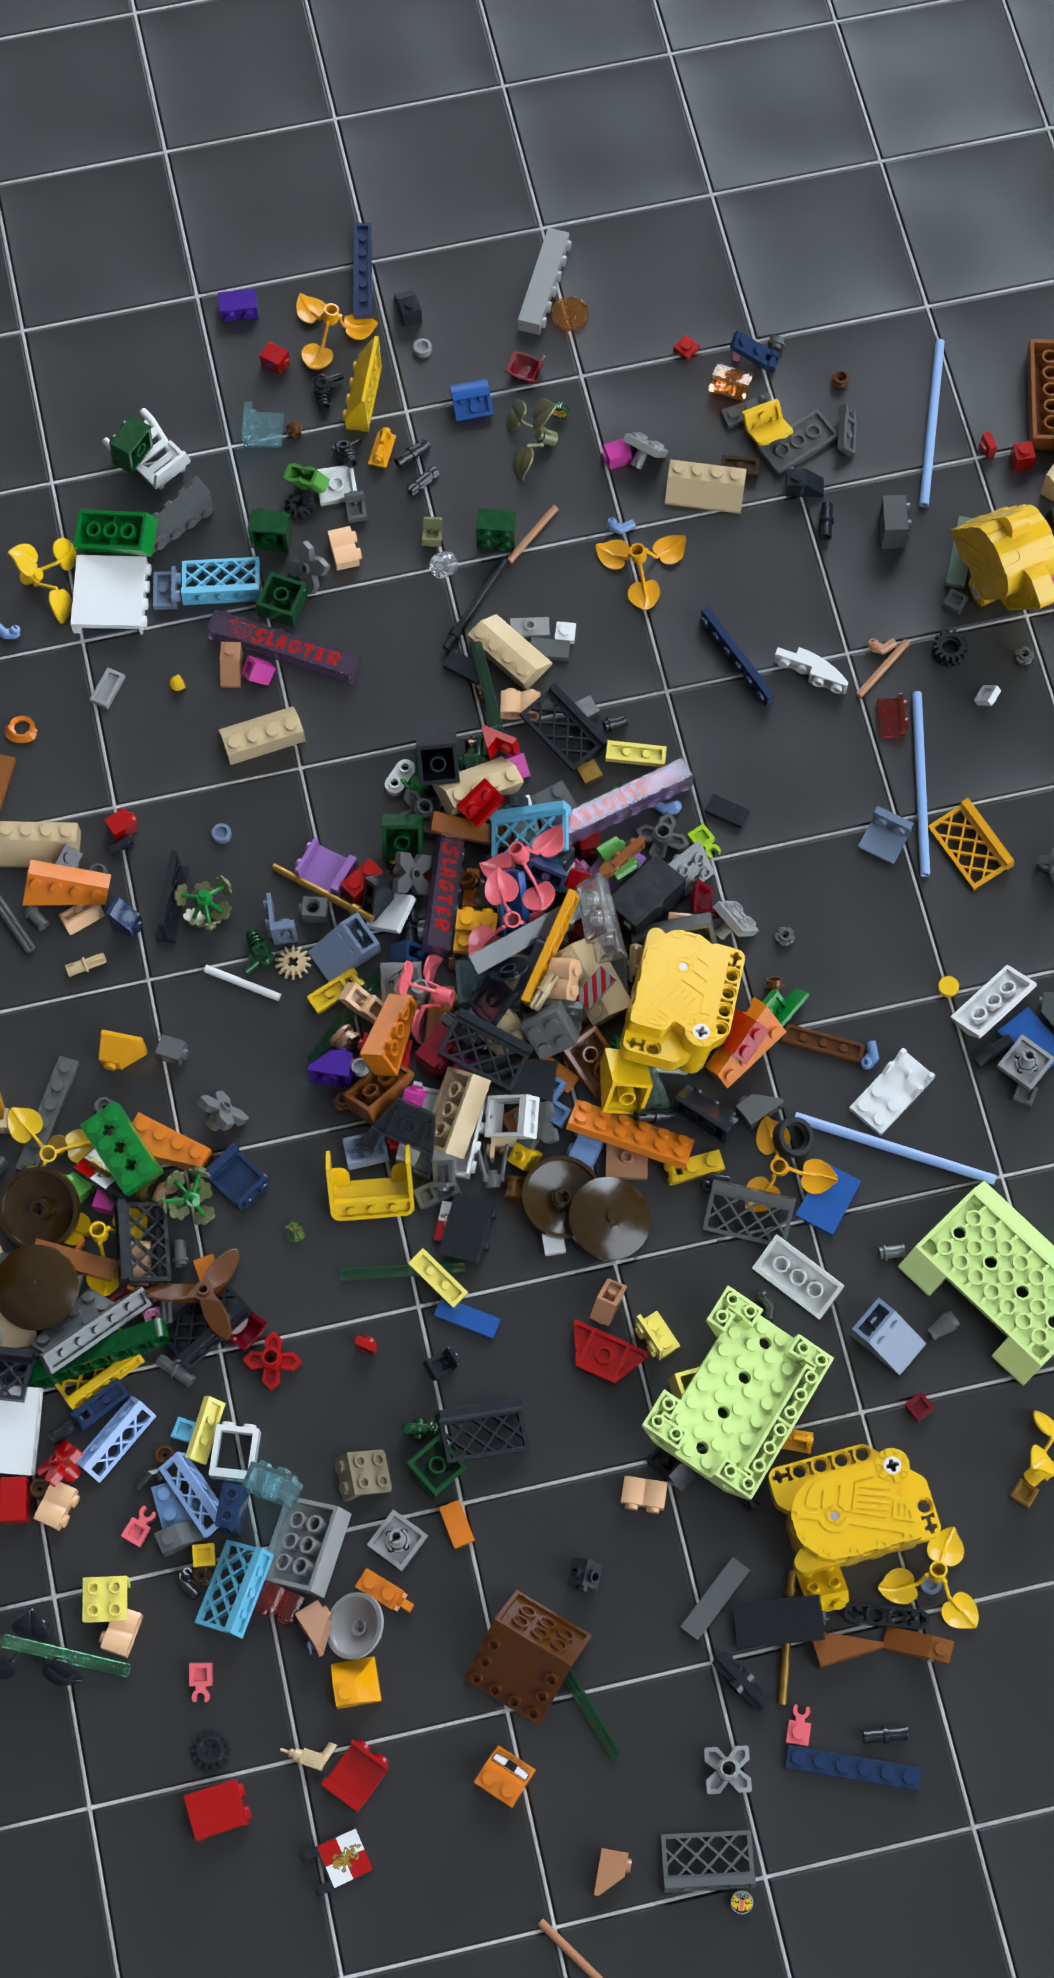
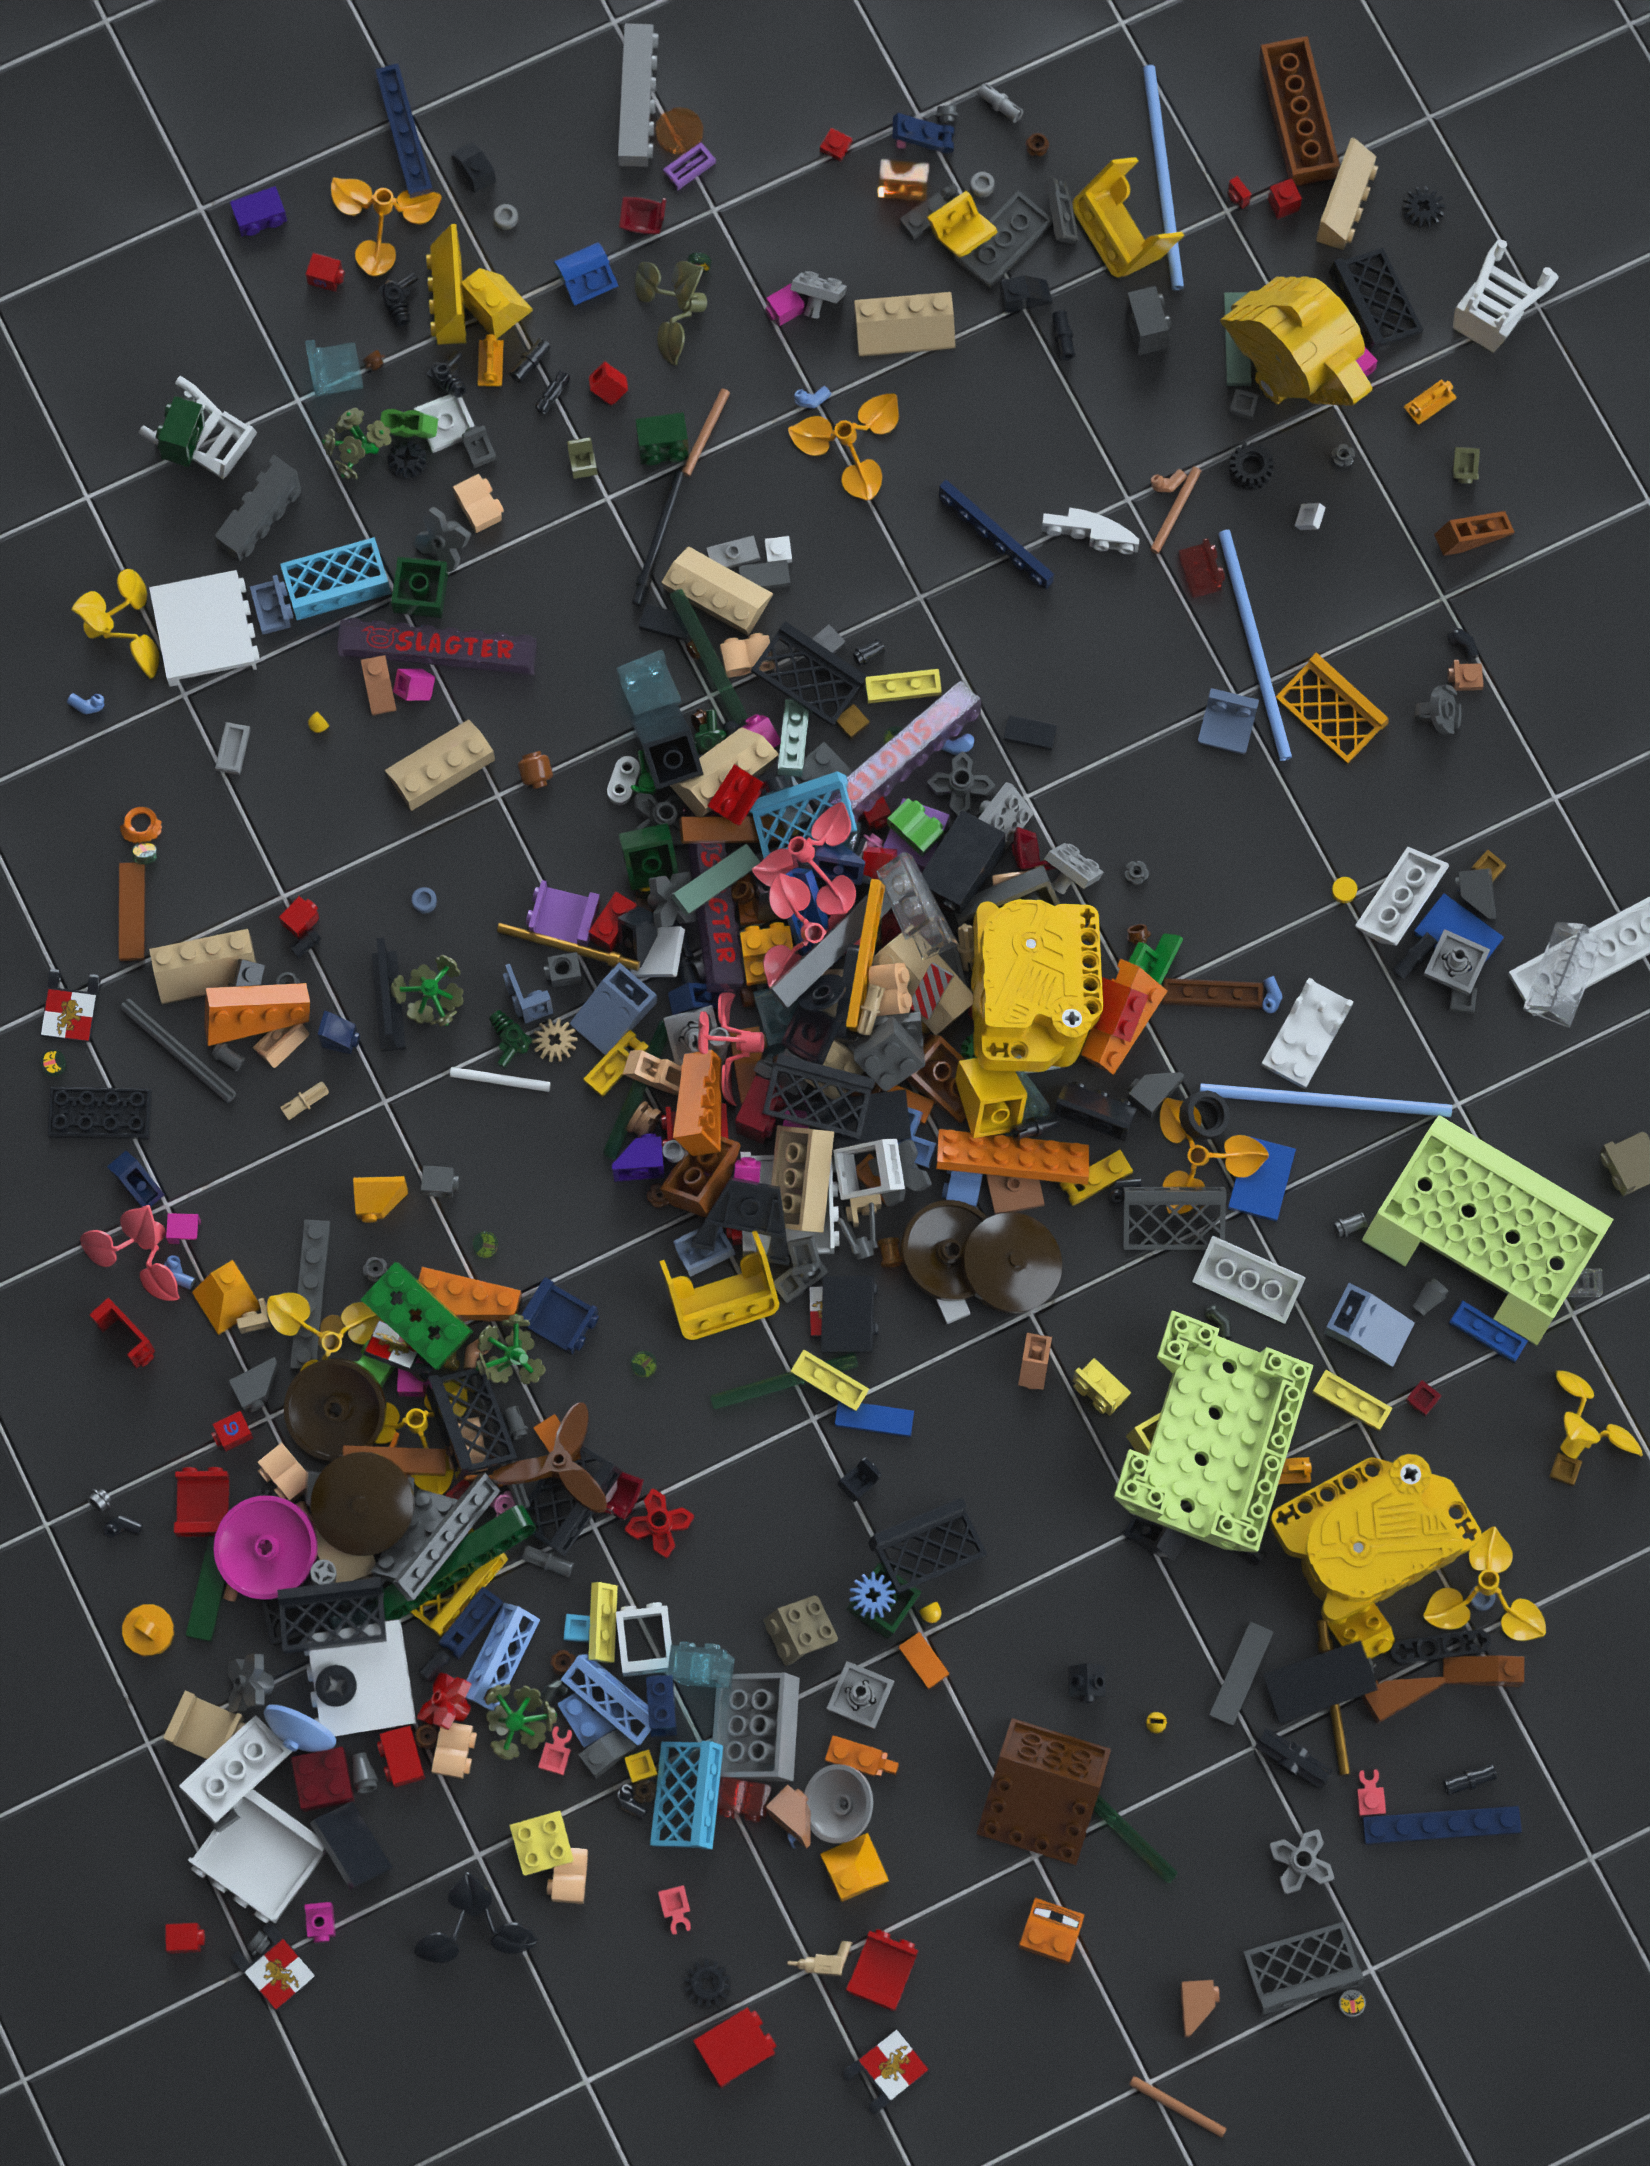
camera: 15 degrees left, 5 degrees up
clear green axle [0,1634,131,1677] -> none
green brick [73,509,158,557] -> none
dark grey plant [196,1090,249,1131] -> none
dark green brick [247,508,293,553] -> none
red plate [354,1335,378,1356] -> none
dark green piece [402,1418,445,1439] -> none
clear head [429,551,458,579] -> none
red slope [481,725,520,760] -> none
yellow bracket [507,1143,543,1171] -> none
red wing [574,1319,650,1385] -> none
dark orange hinge [598,835,645,881] -> none
light nougat brick [621,1476,668,1514] -> none
lime plate [687,823,721,860] -> none
dark brown plate [721,455,760,478] -> none
none -> tile [132,842,157,865]
none -> olive plant [322,408,391,480]
none -> yellow slope [461,268,533,339]
none -> clear green tile [473,1231,499,1258]
none -> olive plant [485,1684,557,1759]
none -> dark orange head [518,751,553,789]
none -> red panel [589,361,628,405]
none -> clear light blue bracket [617,650,681,715]
none -> medium lavender tile [663,143,716,190]
none -> sand green tile [671,844,761,916]
none -> tile [777,699,810,777]
none -> medium blue gear [849,1572,896,1619]
none -> yellow hinge [919,1602,941,1623]
none -> light grey tile [970,172,994,197]
none -> light grey pin [977,83,1024,123]
none -> yellow windscreen [1073,157,1184,277]
none -> yellow hinge [1146,1712,1167,1734]
none -> light yellow plate [1313,1370,1392,1431]
none -> blue tile [1449,1301,1528,1363]

